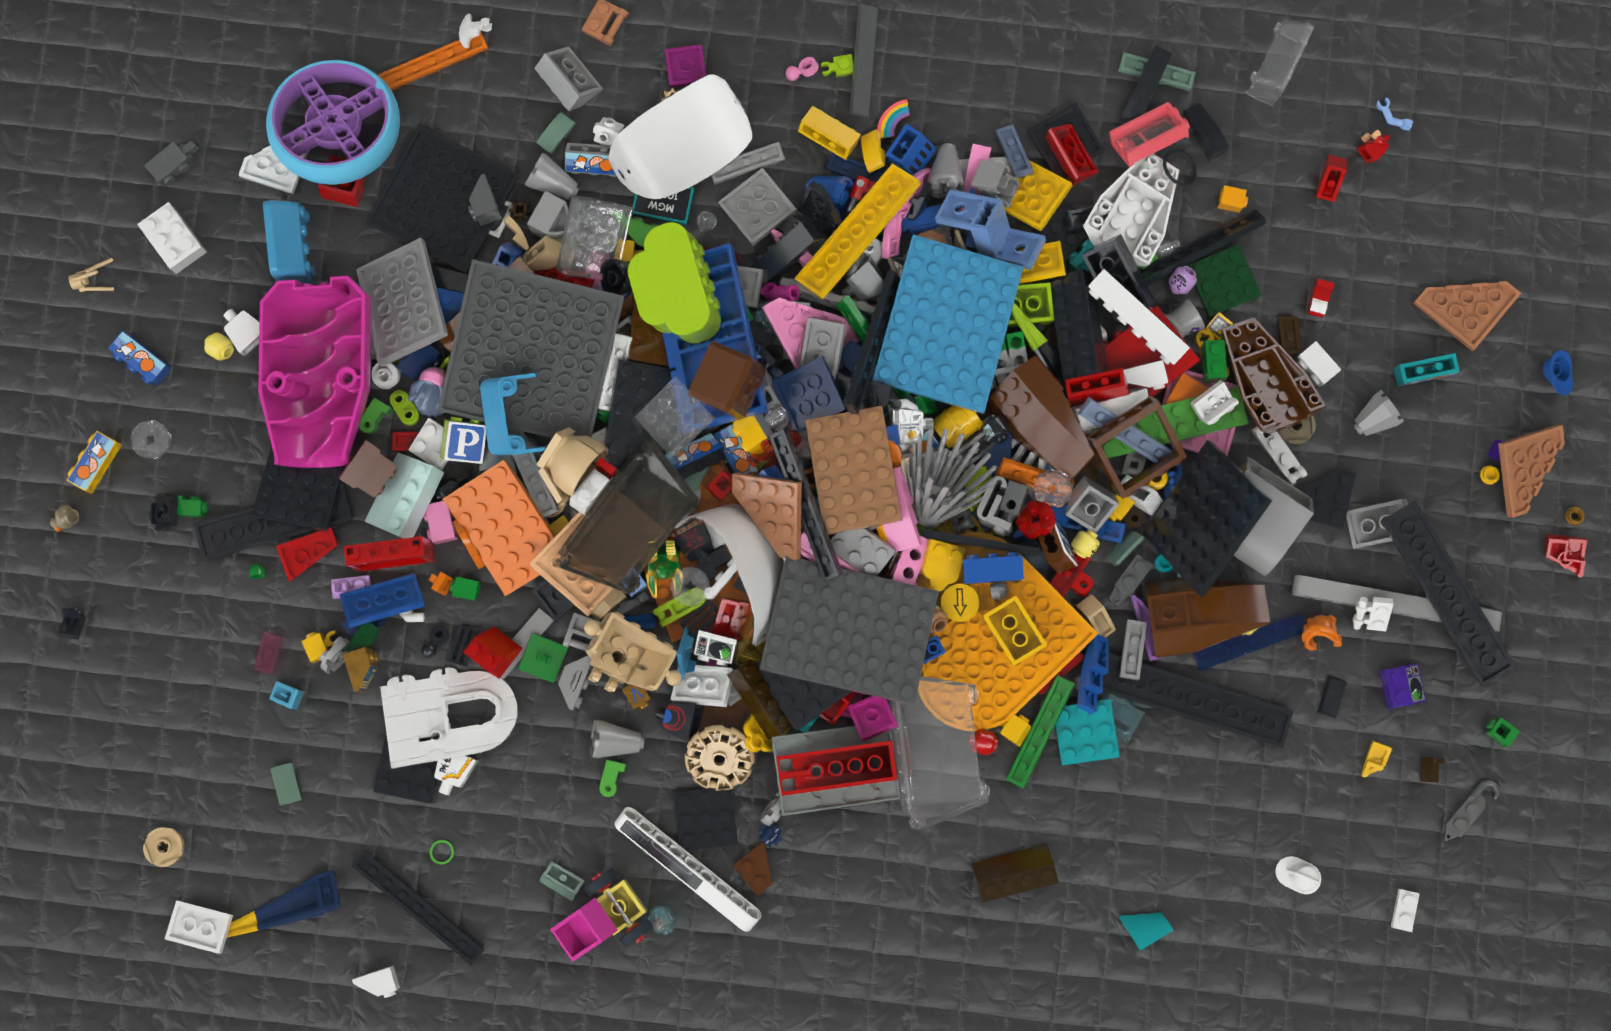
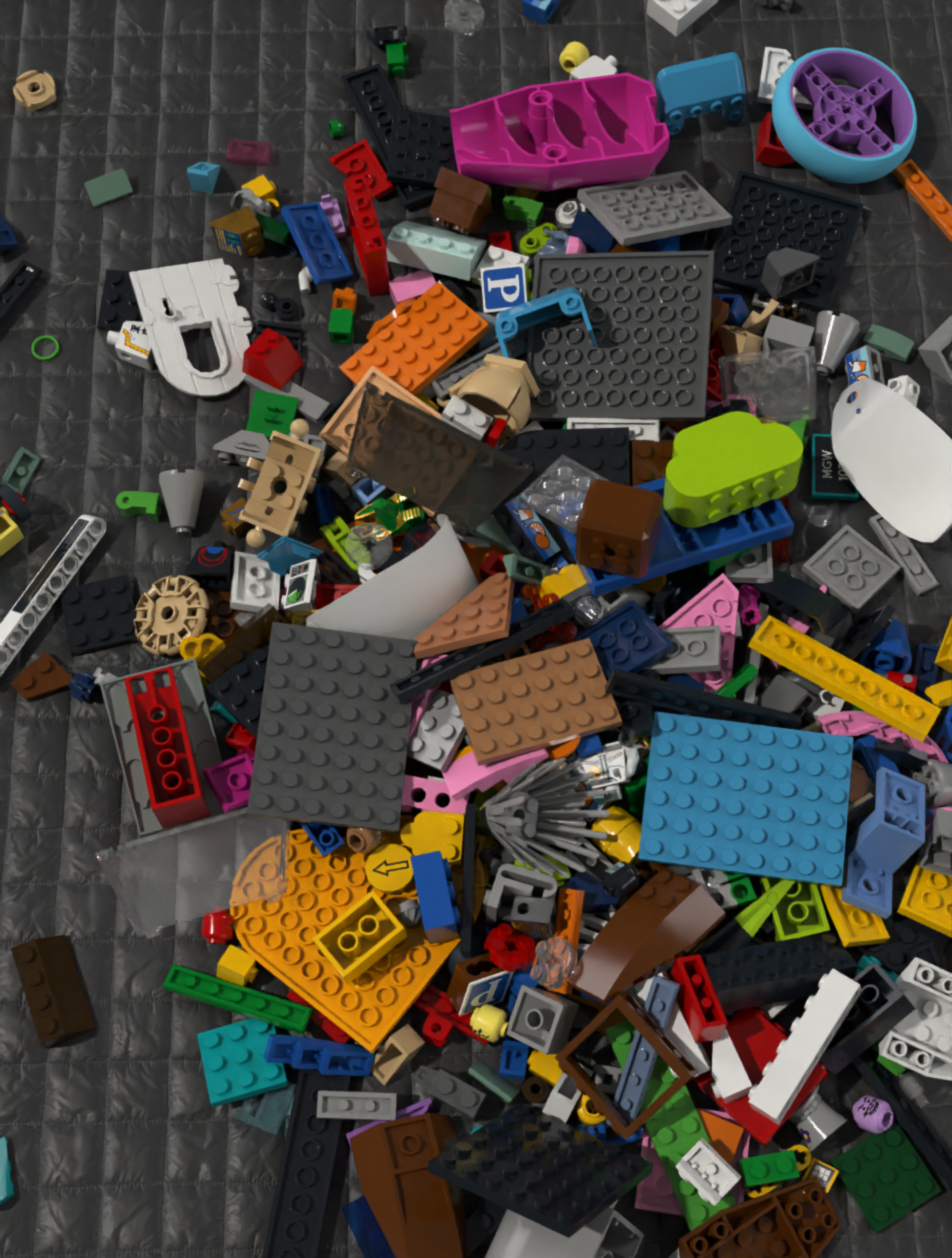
camera: 85 degrees right, 15 degrees down
none -> sand green slope [503,553,549,588]

